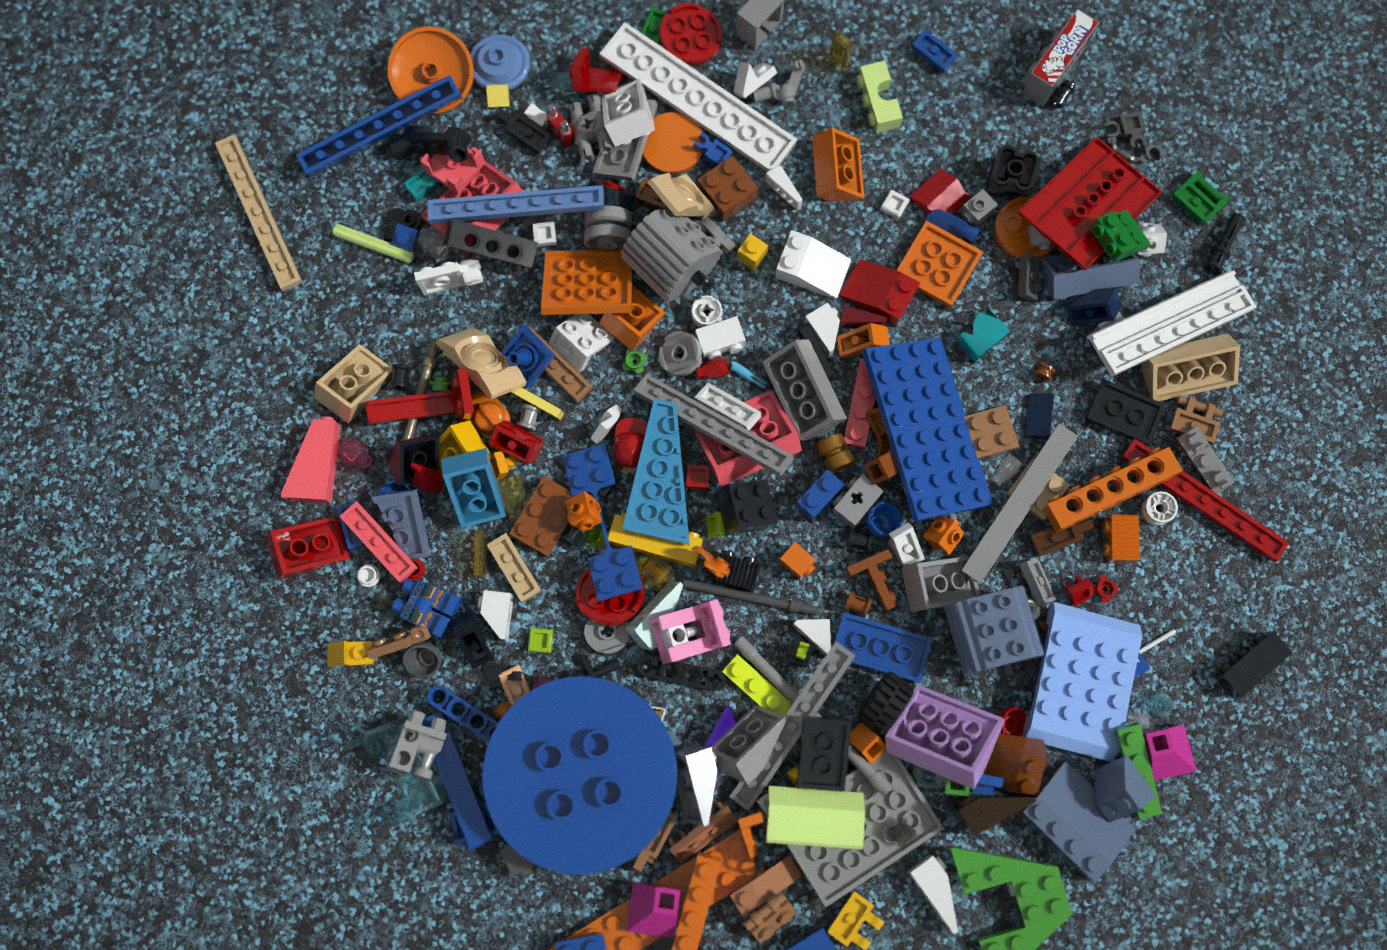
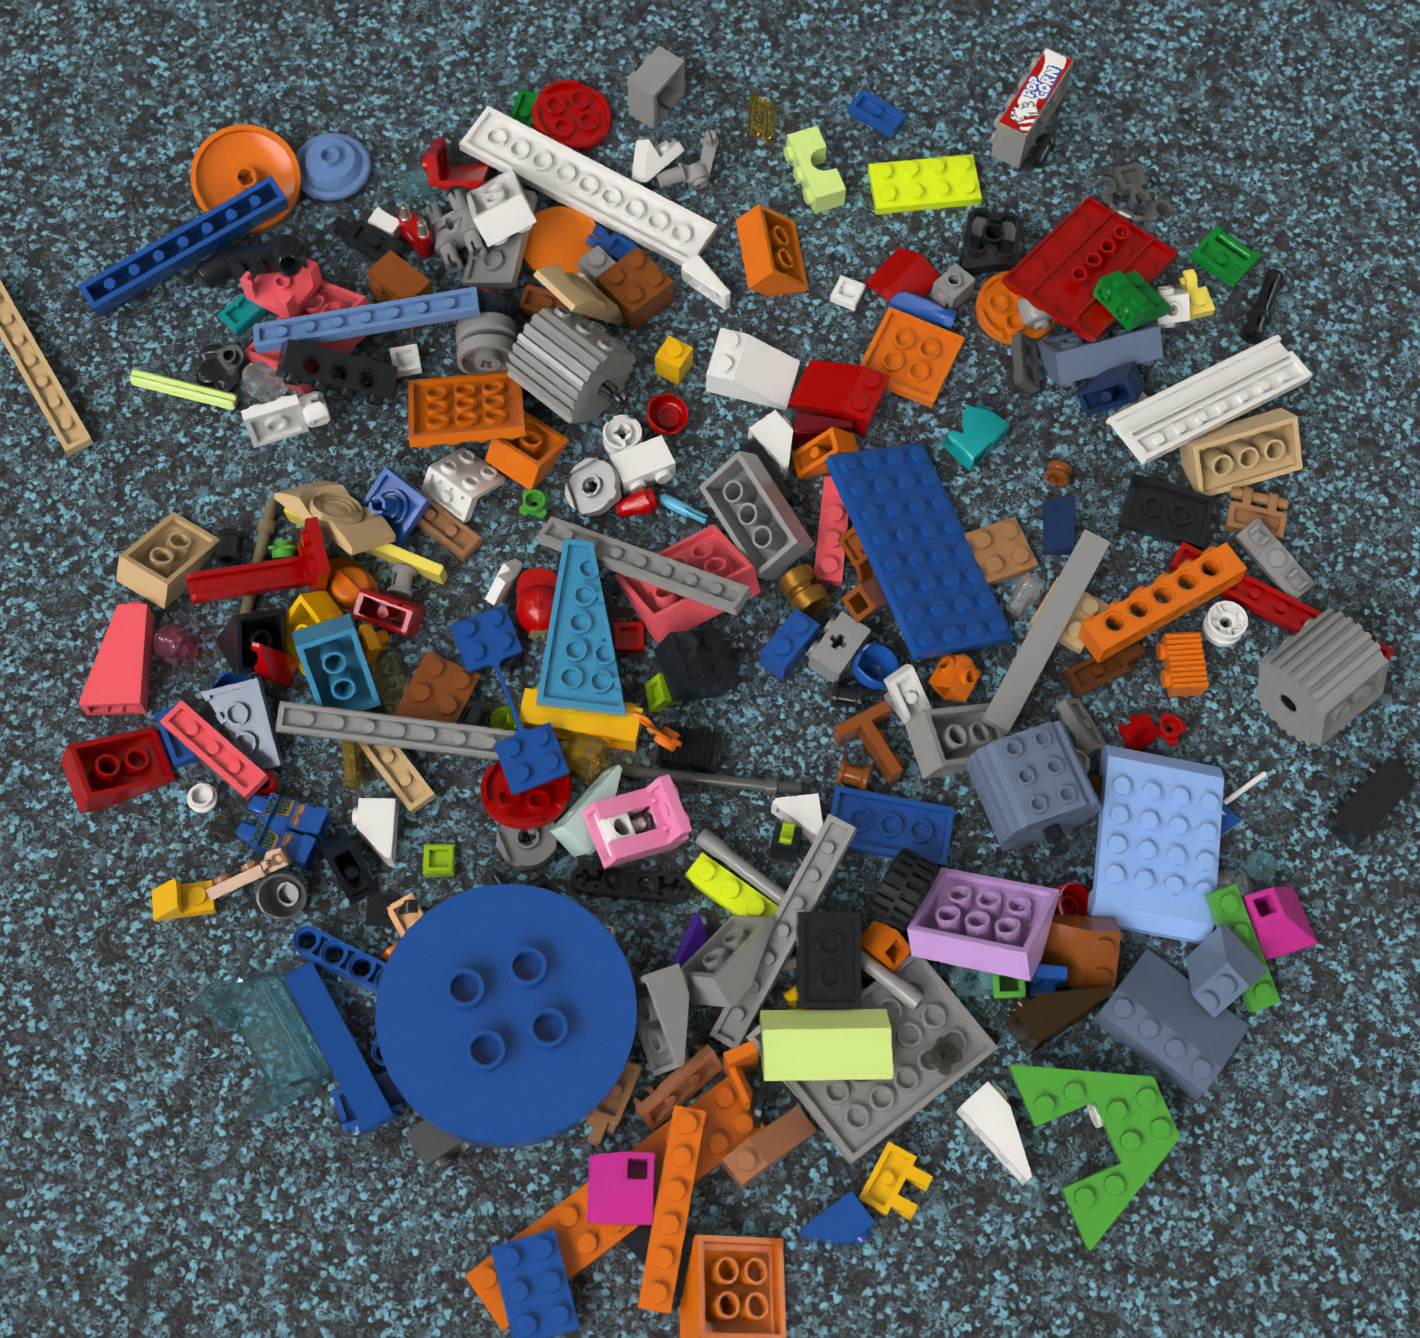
camera: 10 degrees left, 10 degrees down
light grey hips [386,710,447,781] -> none
blue plate [391,223,420,251] -> none
light yellow tile [486,84,510,107] -> none
orange brick [565,491,602,532] -> none
white plate [694,383,761,430] -> none
light grey plate [697,215,736,254] -> none
medium nougat plate [743,891,797,943] -> none
orange brick [779,542,816,580] -> none
none -> light grey tile [275,701,517,760]
none -> dark orange brick [367,250,433,332]
none -> light grey brick [577,245,616,287]
none -> red hair [646,393,689,436]
none -> neon yellow plate [868,154,982,215]
none -> light yellow plate [1179,269,1215,320]
none -> light grey piece [1257,608,1389,747]

